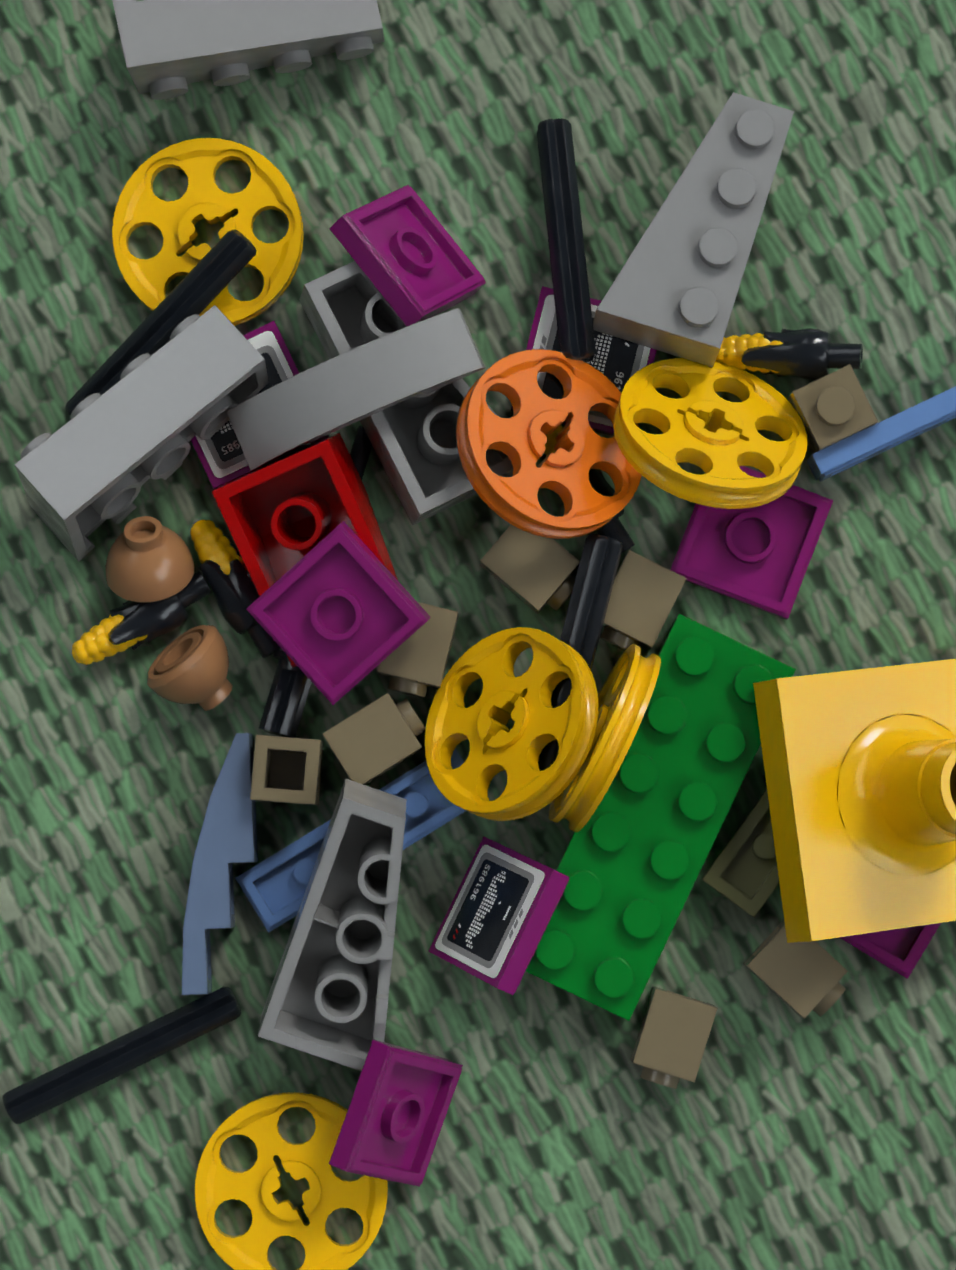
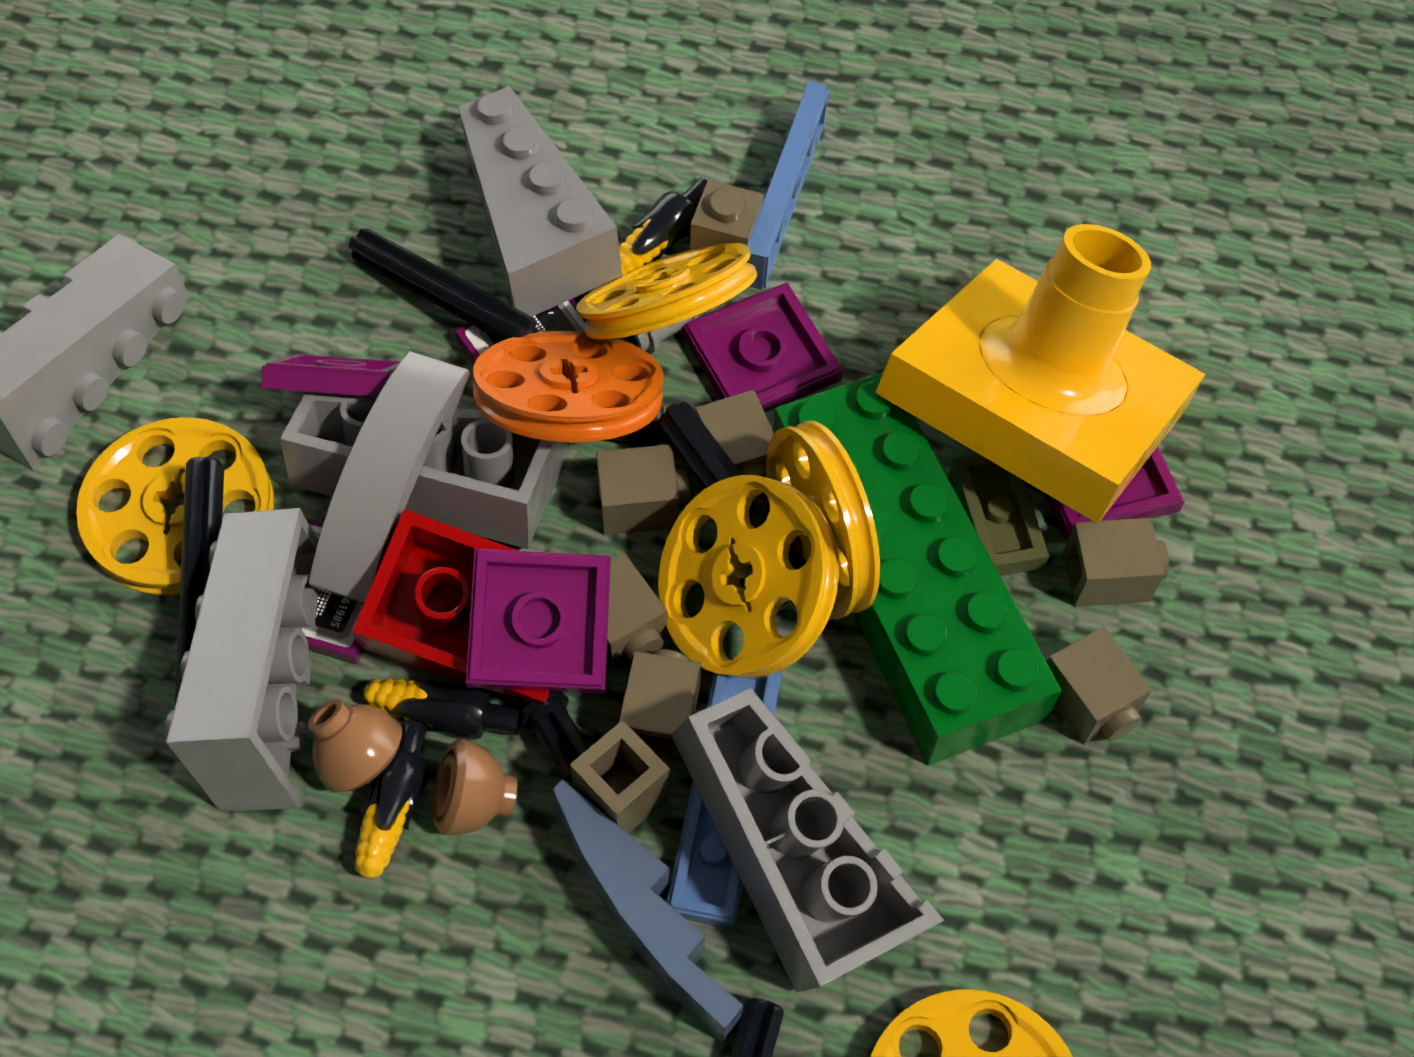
camera: 55 degrees left, 25 degrees down
magenta tile [329,1040,463,1187] -> none
tile [428,836,570,995] -> none

